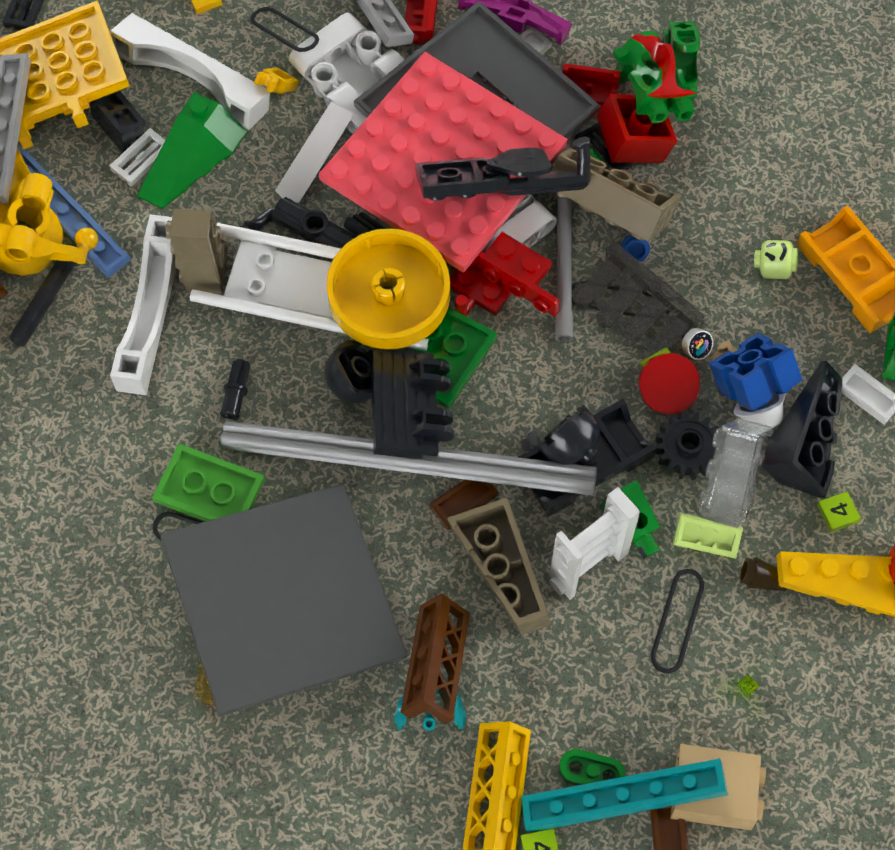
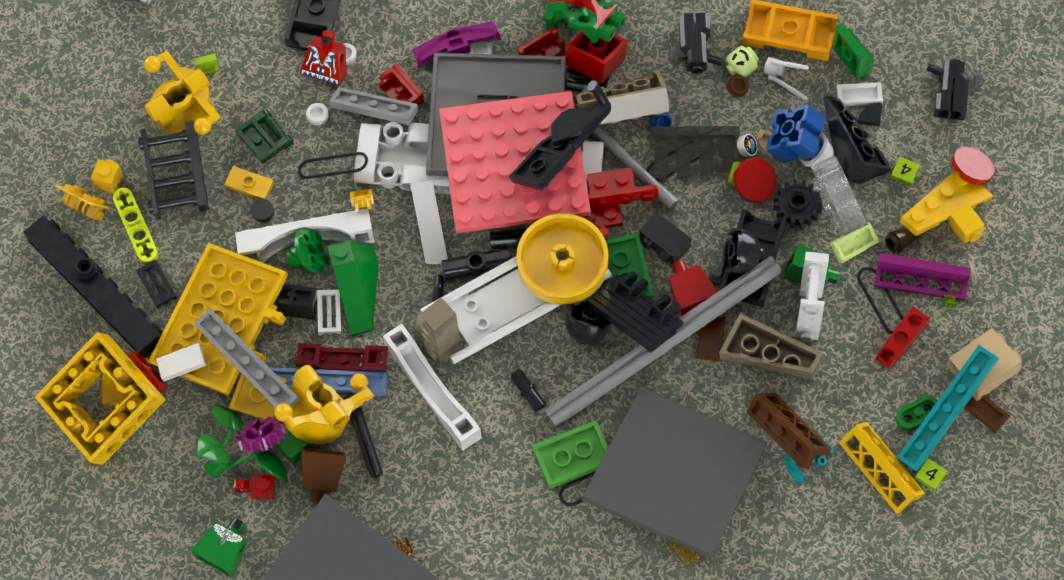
camera: 40 degrees left, 0 degrees up
none -> black tile [251,199,274,222]
none -> green plate [286,229,329,273]
none -> dark red slope [296,343,389,372]
none -> black brick [639,212,691,264]
none -> black piece [669,13,723,74]
none -> red torso [669,260,718,318]
none -> reddish brown plate [727,75,749,97]
none -> white plant [764,57,809,100]
none -> black tile [857,103,882,126]
none -> magenta fence [874,253,971,301]
none -> red leg [875,306,930,370]
none -> yellow brick [948,204,985,245]

